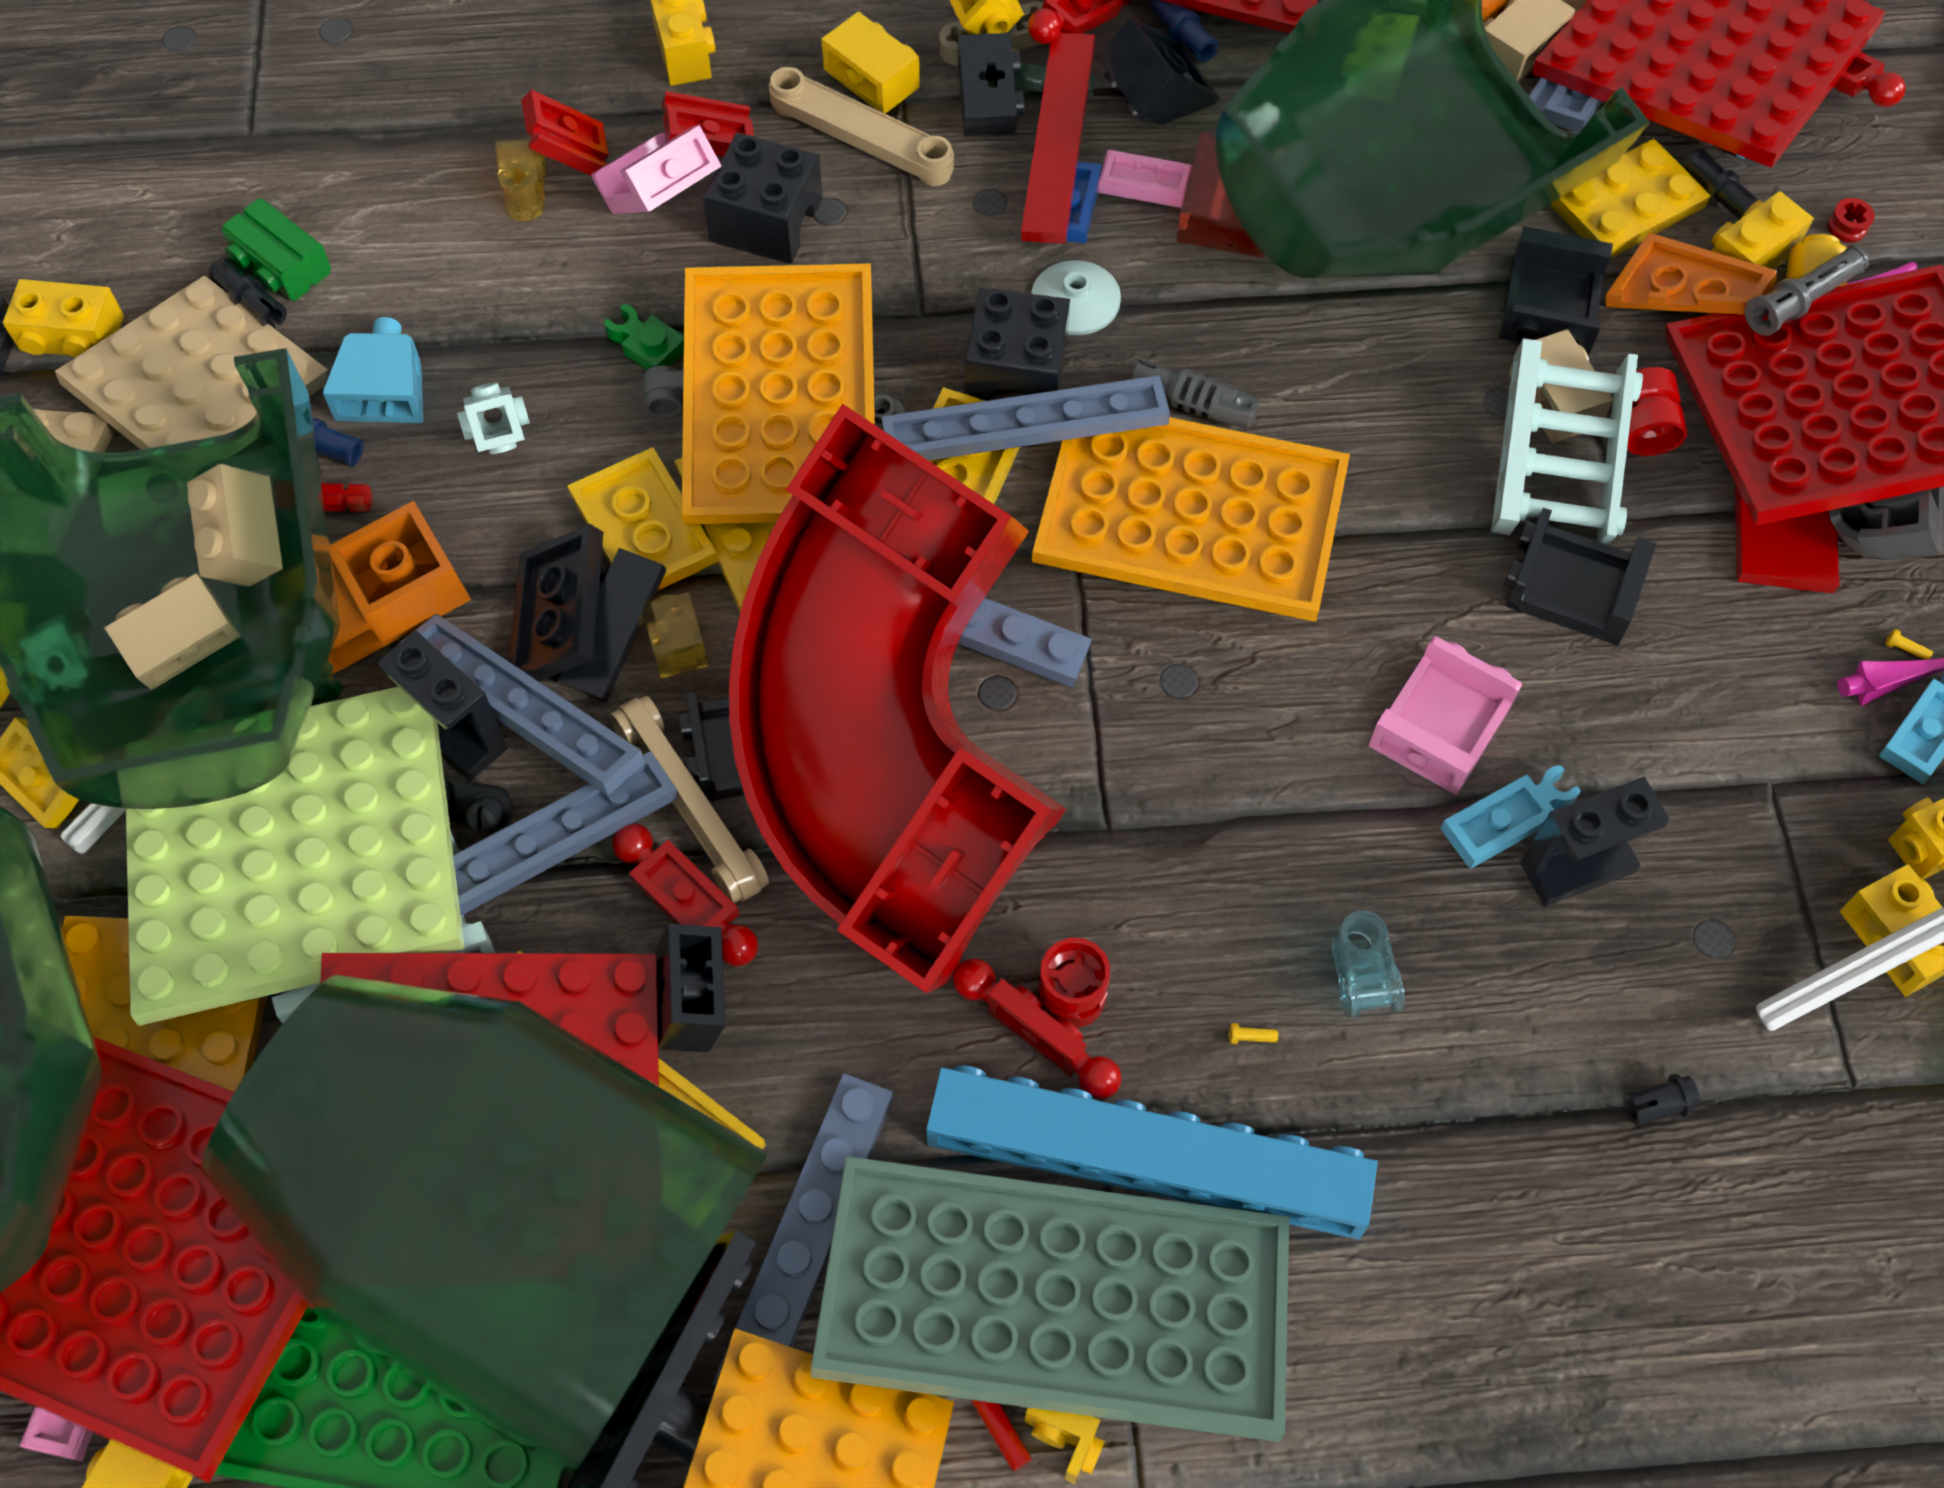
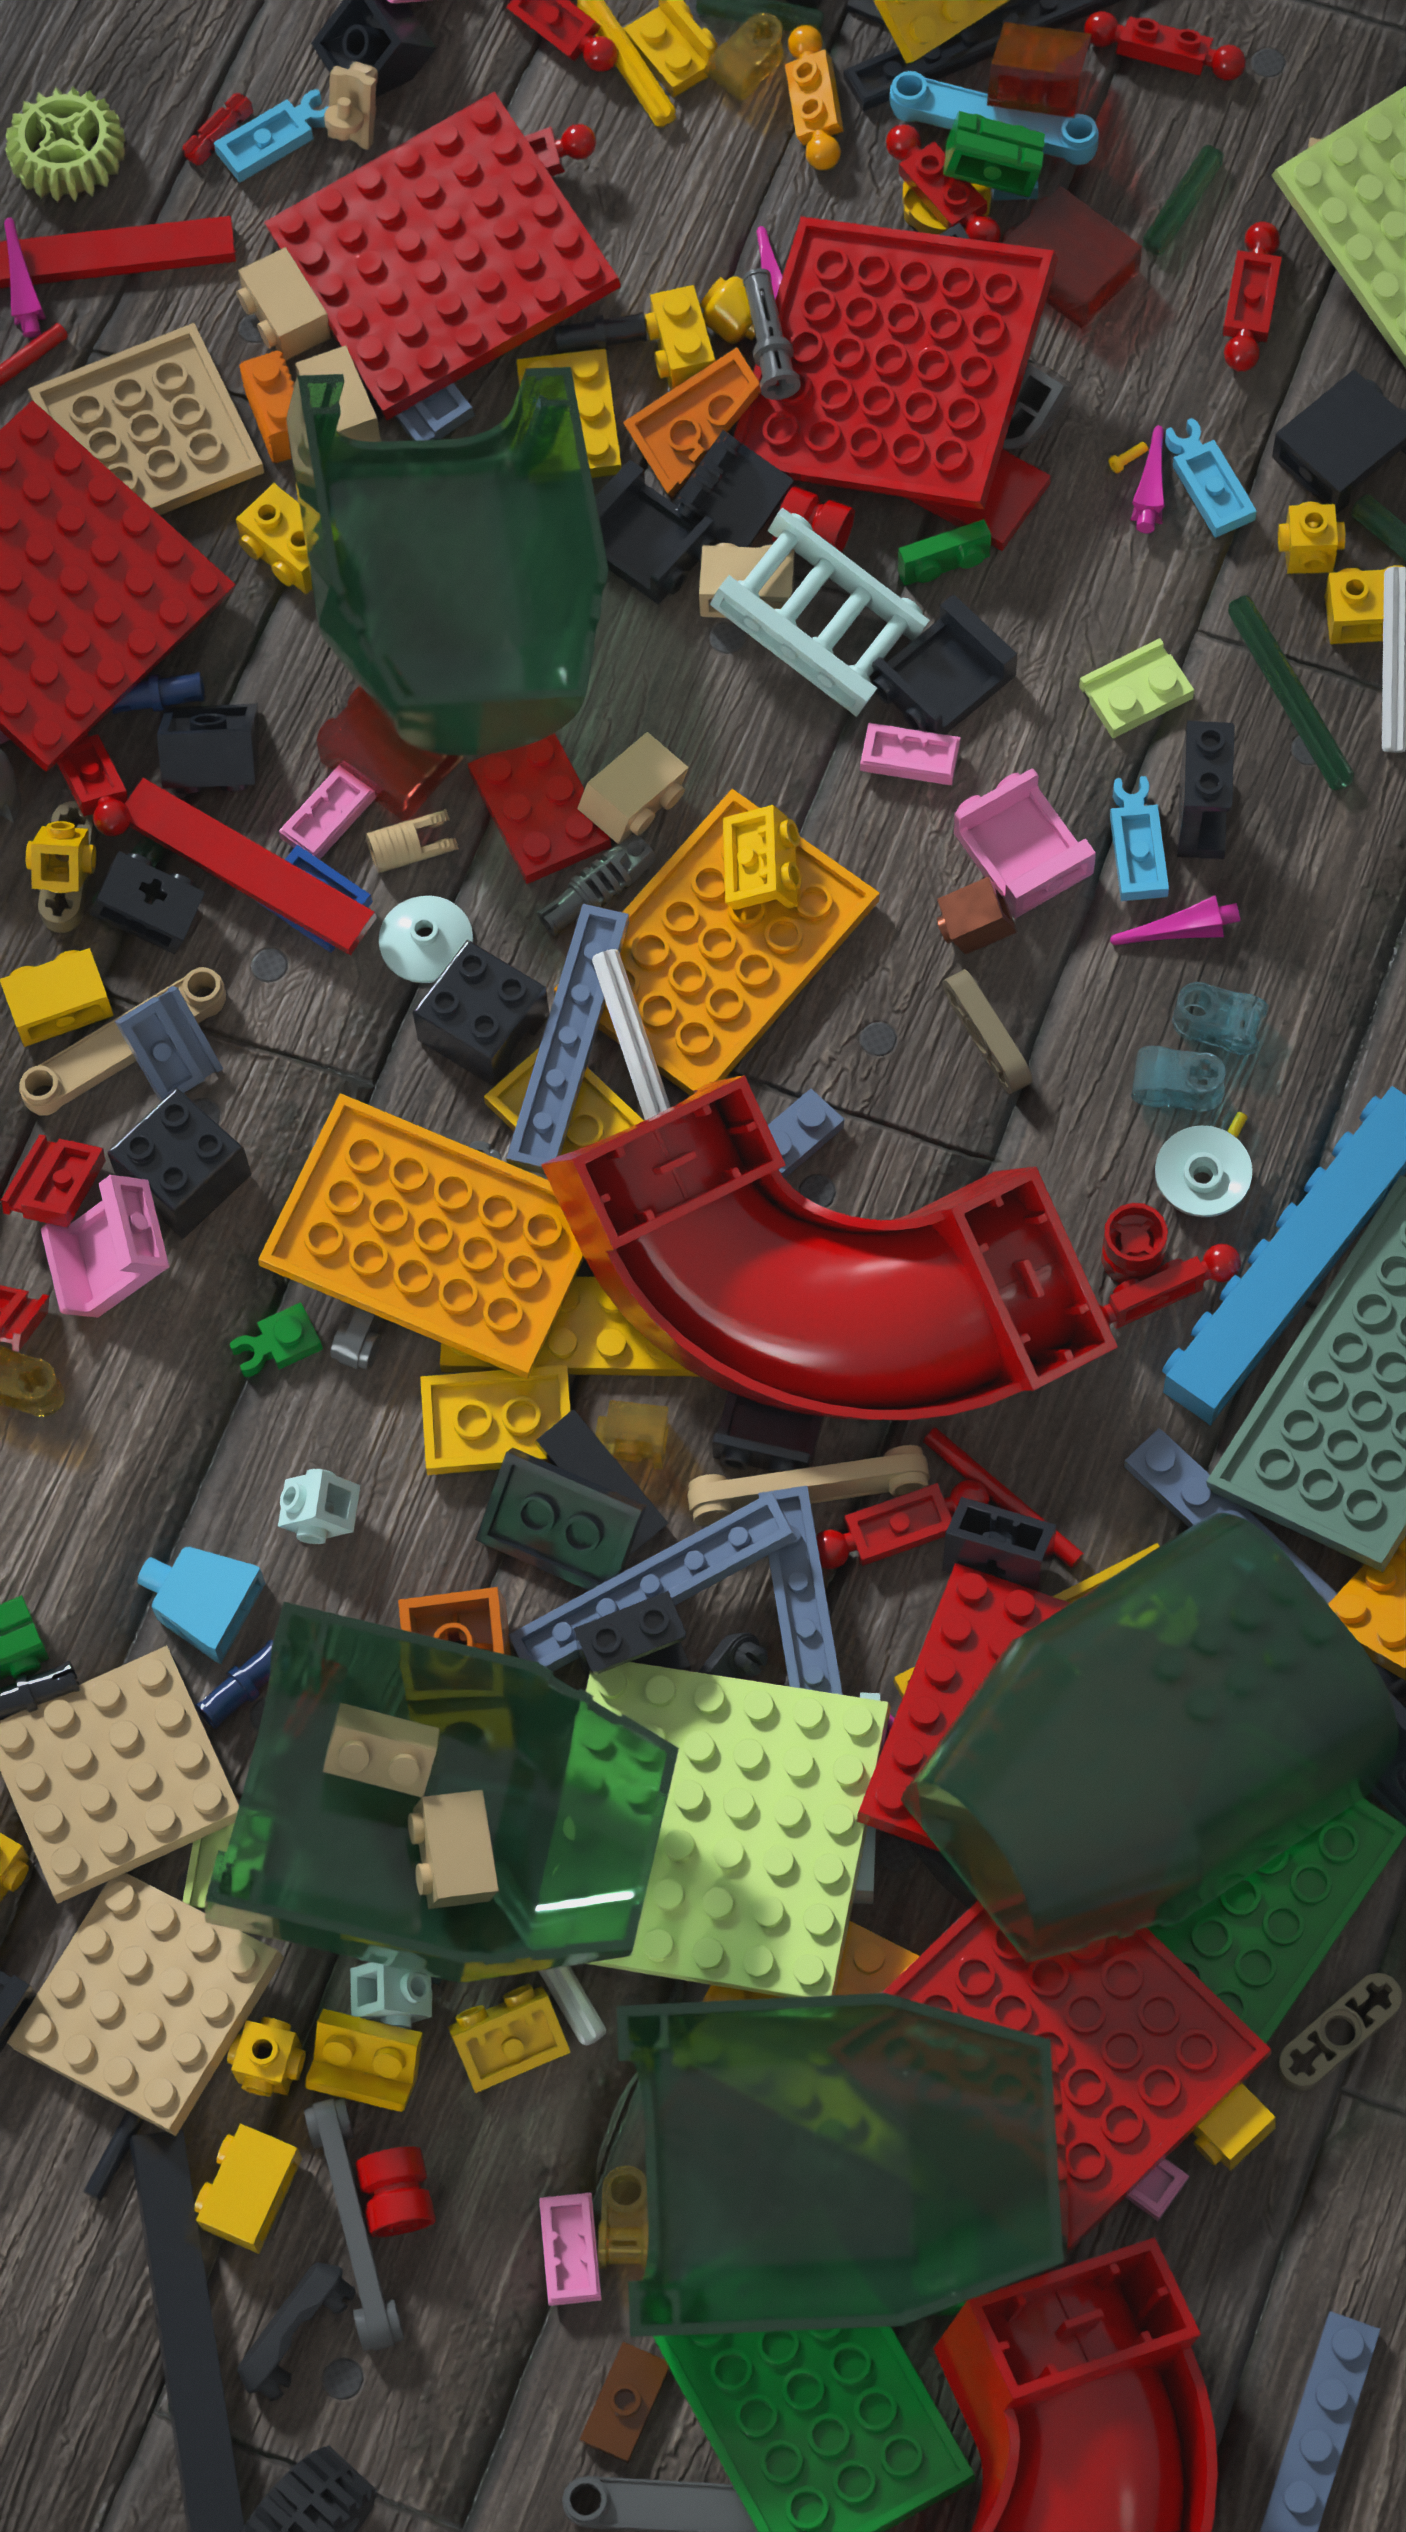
camera: 60 degrees left, 5 degrees up
red bush [1827,198,1875,243] -> none
none -> sand blue plate [114,986,223,1102]
none -> tan hinge [366,809,459,873]
none -> red plate [467,727,611,884]
none -> tan brick [577,732,689,844]
none -> white axle [592,949,671,1120]
none -> black hinge [673,430,794,547]
none -> yellow bracket [723,805,801,910]
none -> bright pink plate [860,723,960,786]
none -> green plate [898,519,991,586]
none -> red bar [923,1427,1085,1569]
none -> copper brick [937,876,1017,955]
none -> dark tan beam [942,969,1033,1094]
none -> yellowish green plate [1079,638,1194,739]
none -> dark pink piece [1110,895,1240,945]
none -> clear light blue piece [1131,1046,1226,1112]
none -> light aqua dish [1155,1125,1252,1217]
none -> clear green axle [1228,595,1354,791]

